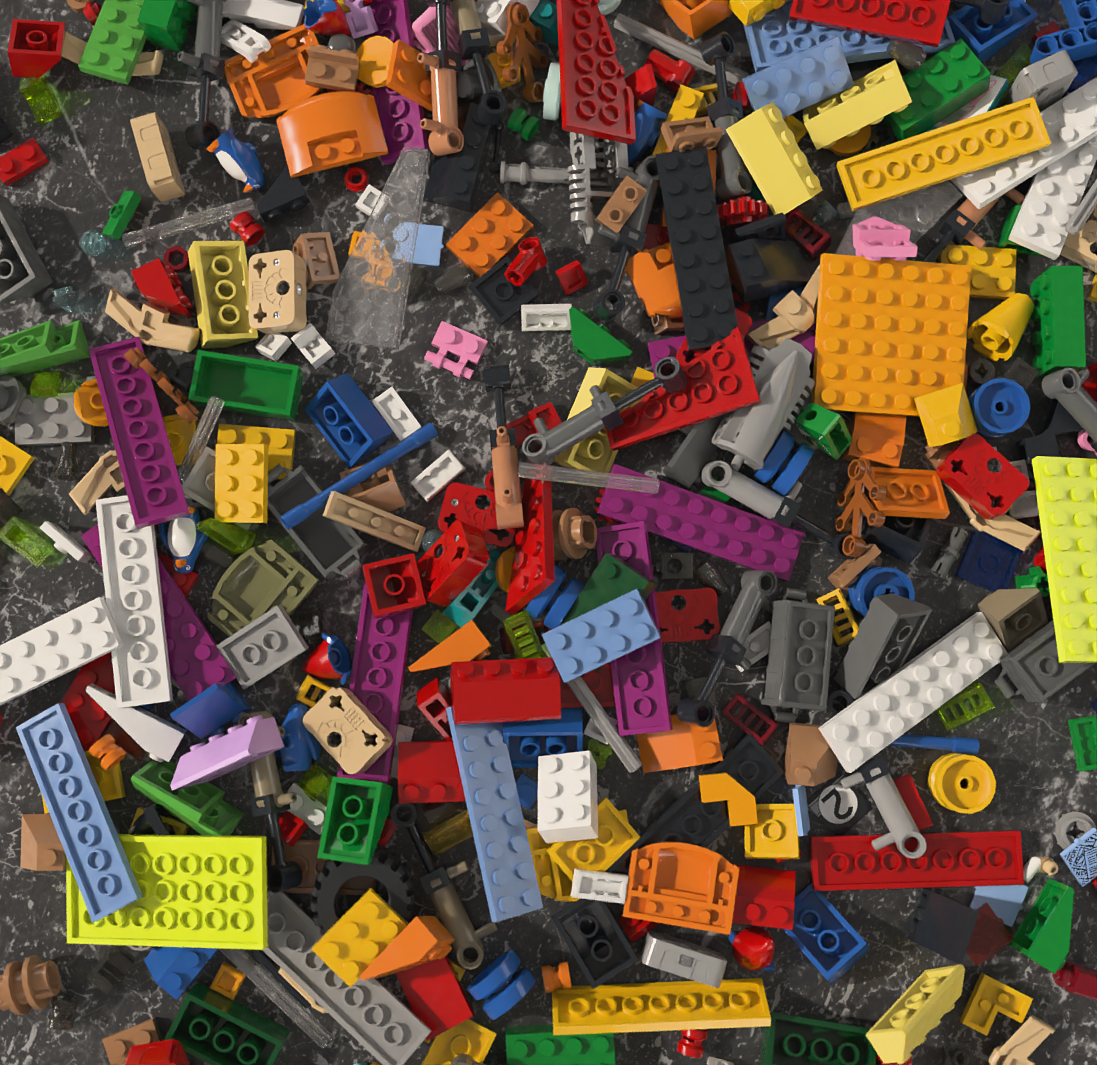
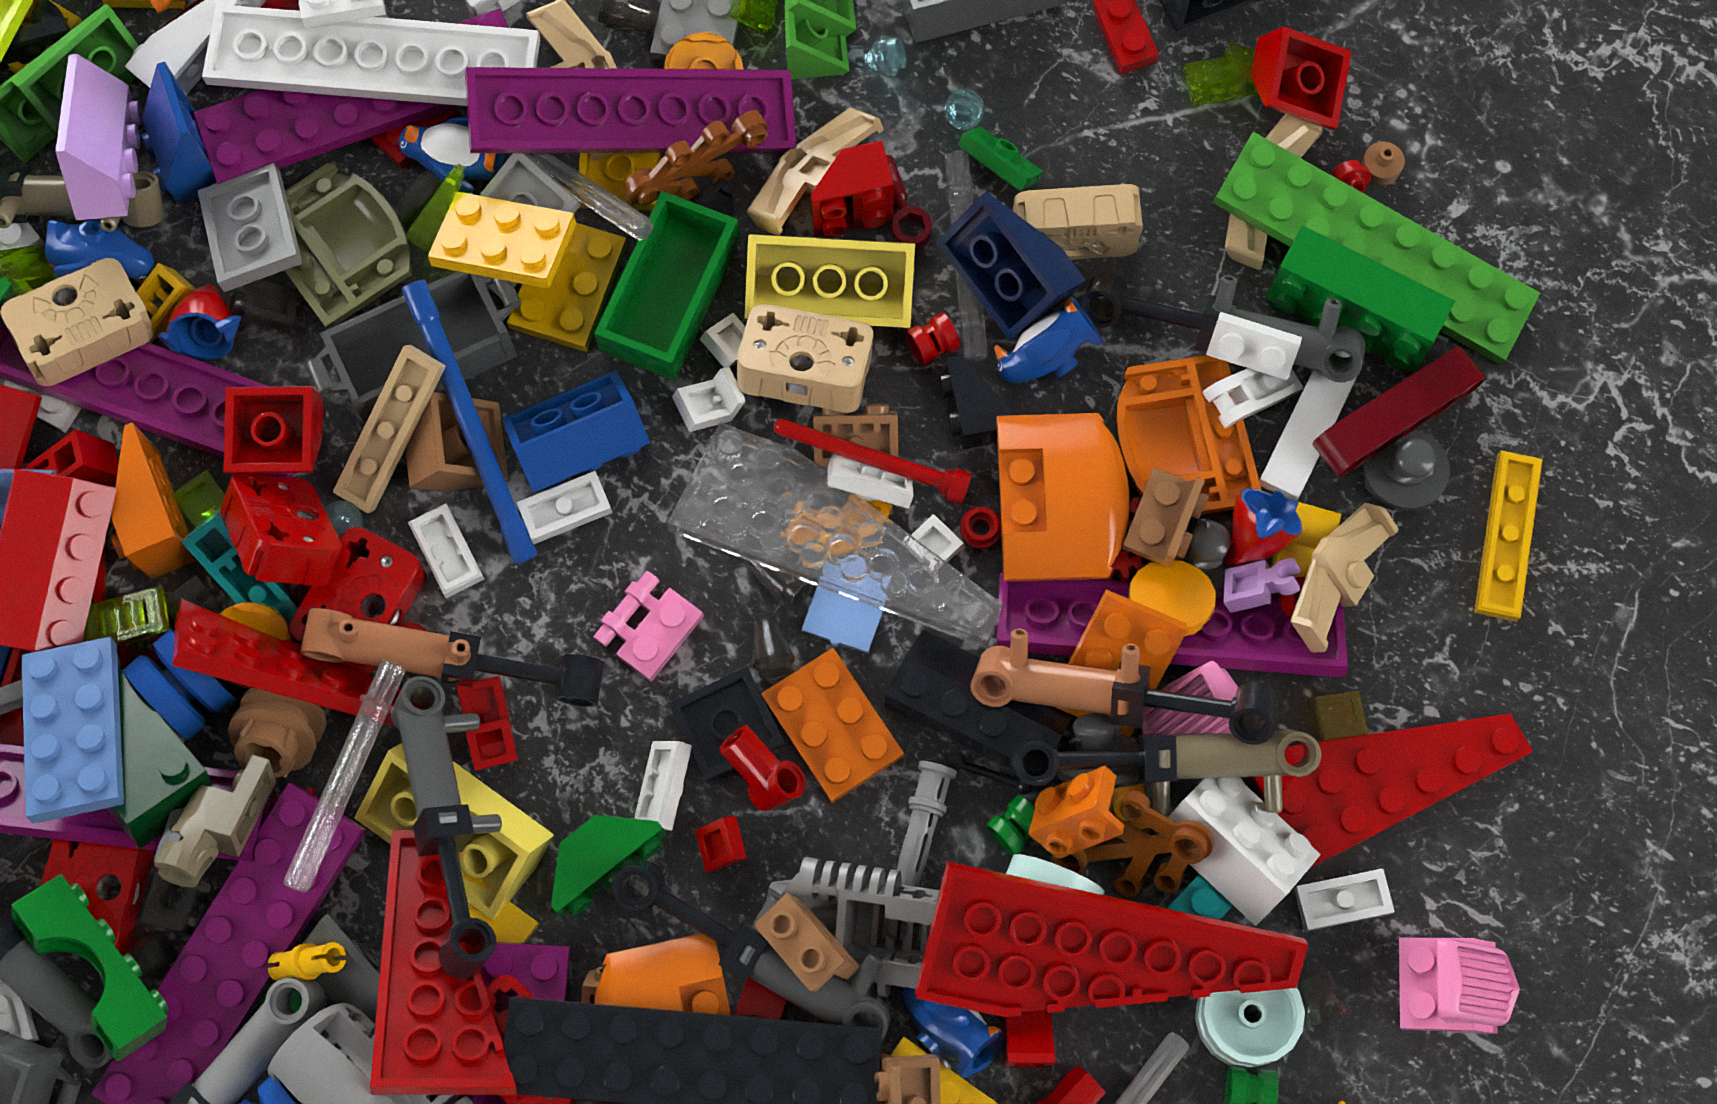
camera: 105 degrees right, 10 degrees down
none -> green arch [11,874,169,1063]
none -> dark tan plate [154,755,277,887]
none -> yellow pin [267,942,346,981]
none -> red piece [773,419,972,505]
none -> white plate [828,454,914,509]
none -> dark blue slope [936,192,1086,341]
none -> orange bracket [1028,766,1124,859]
none -> white plate [1206,312,1302,380]

